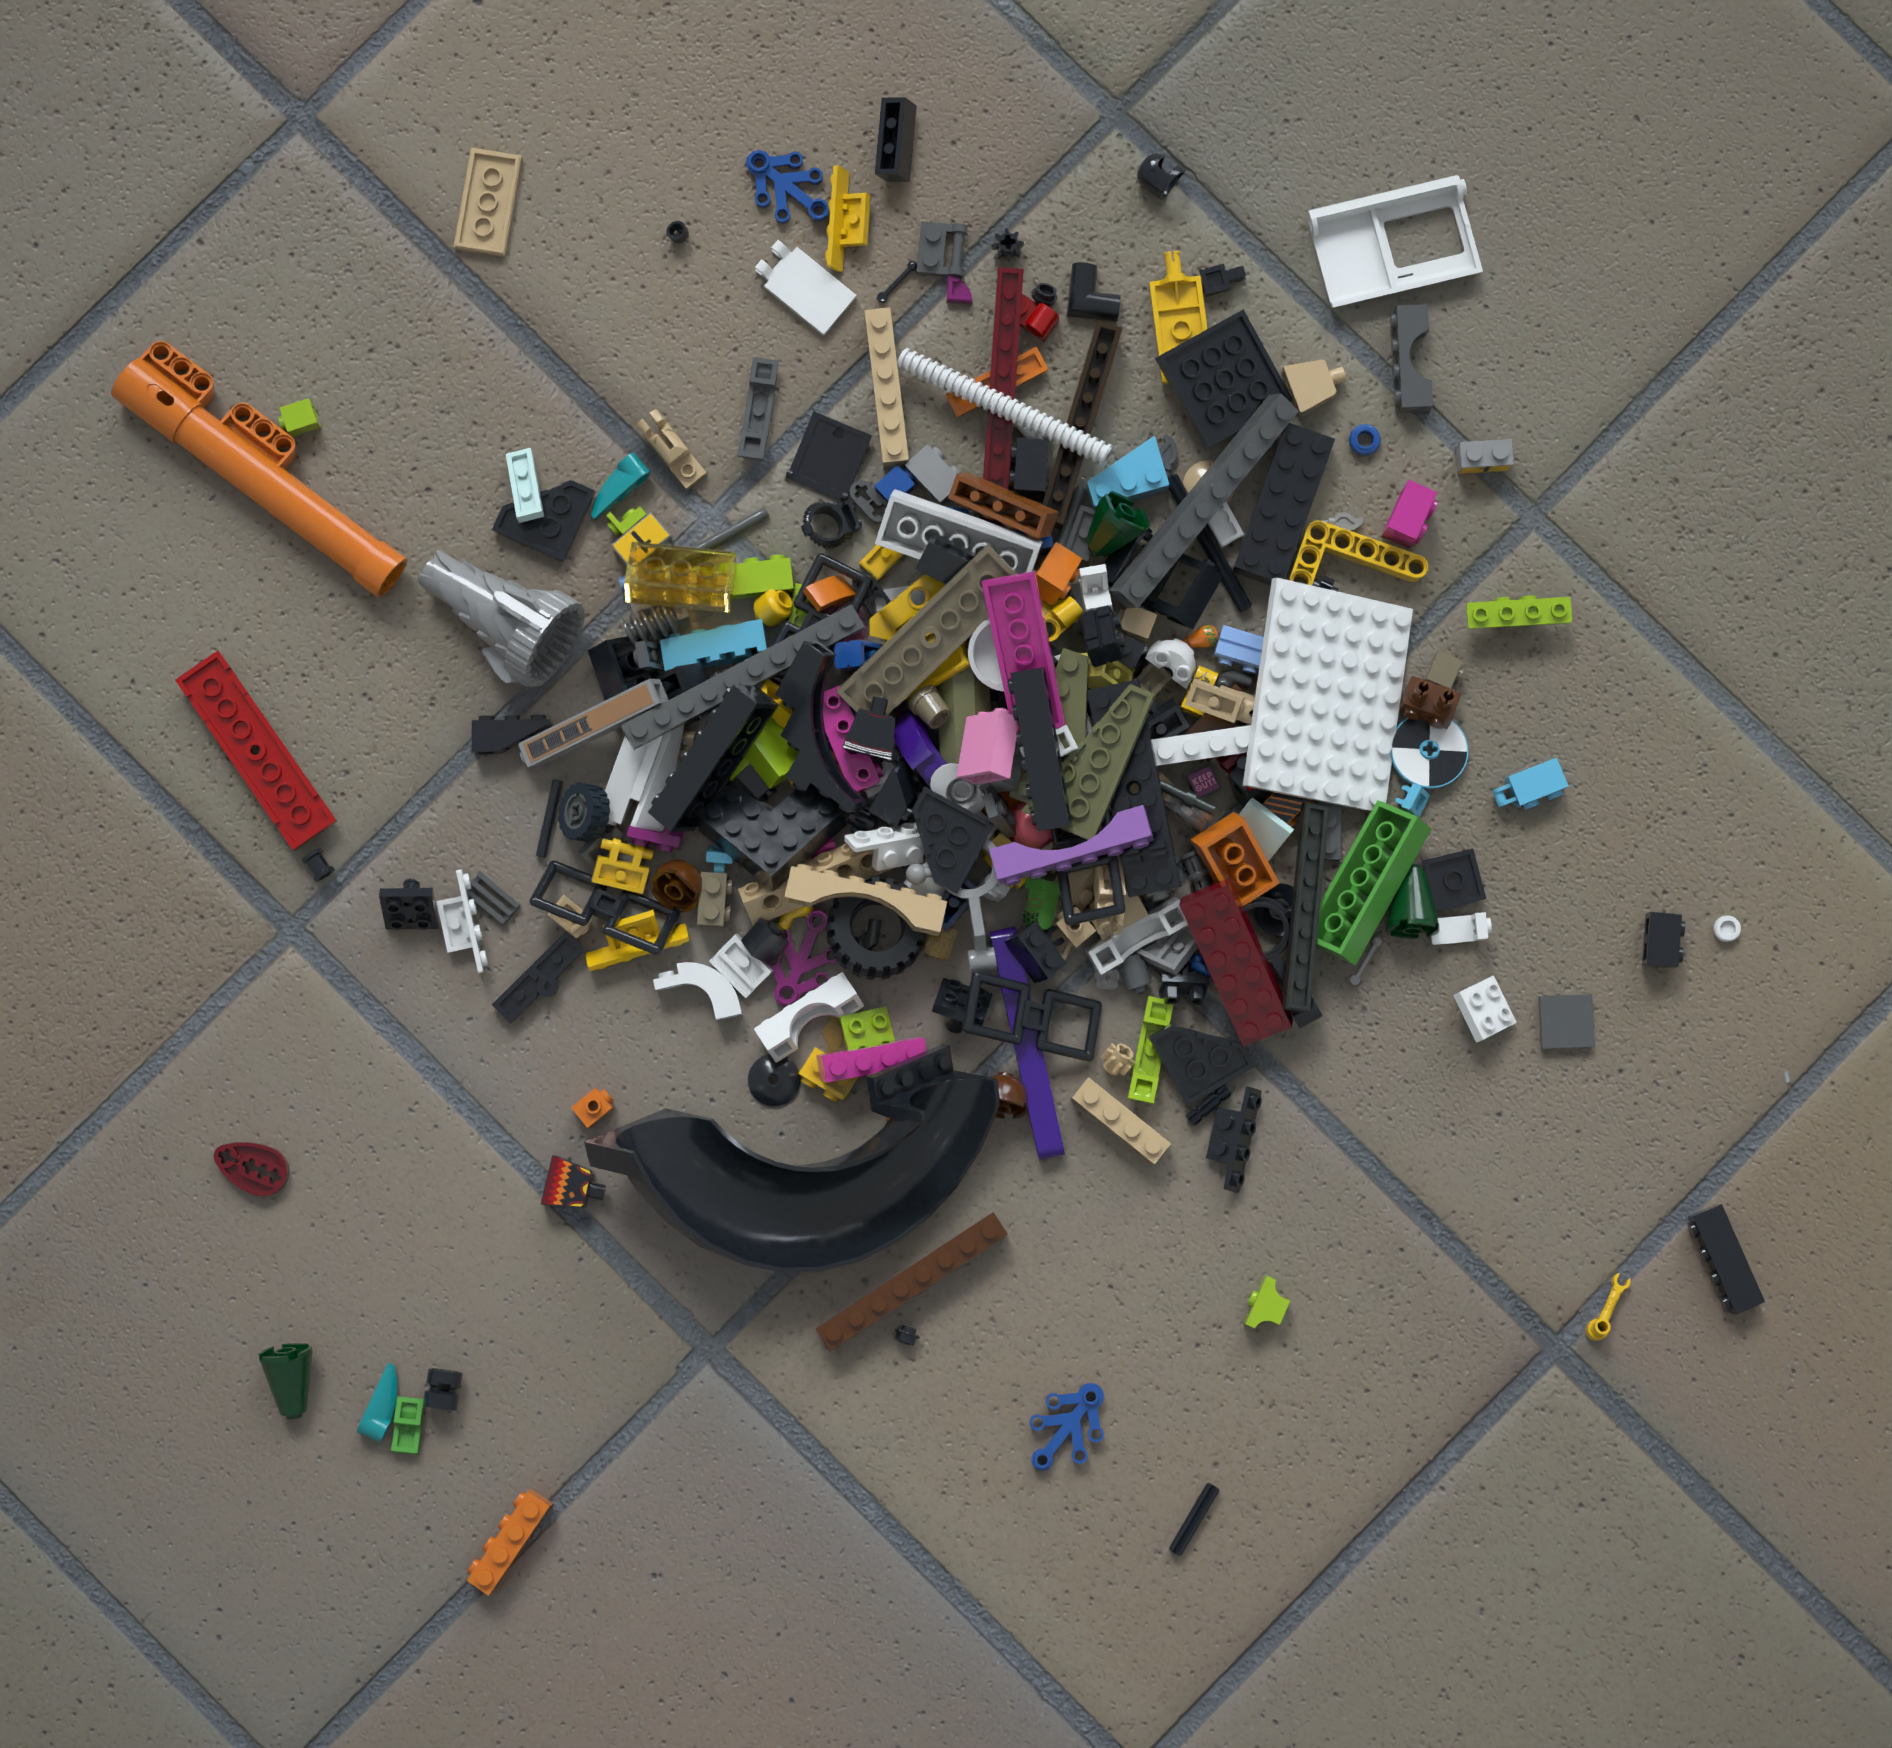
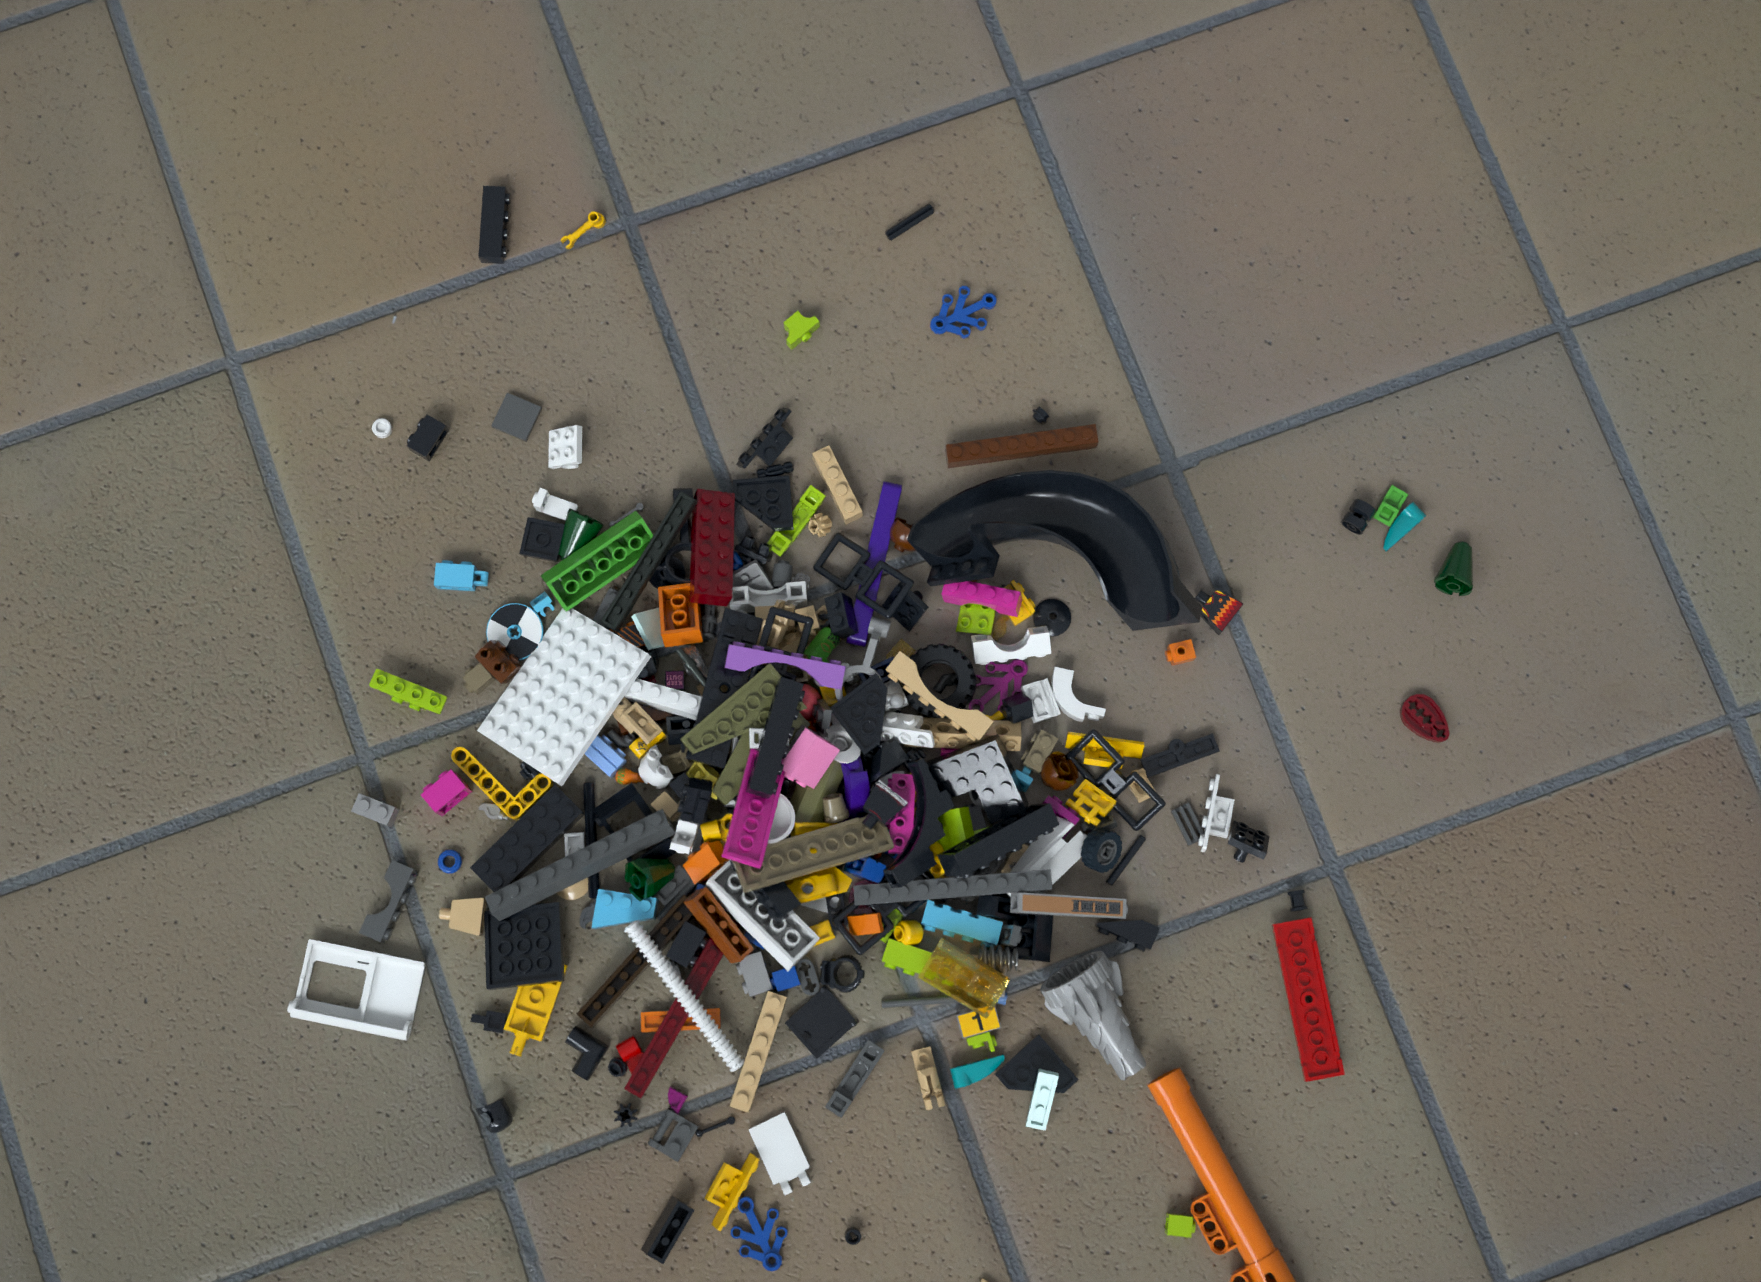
camera: 155 degrees left, 5 degrees down
orange brick [467,1489,553,1596] -> none

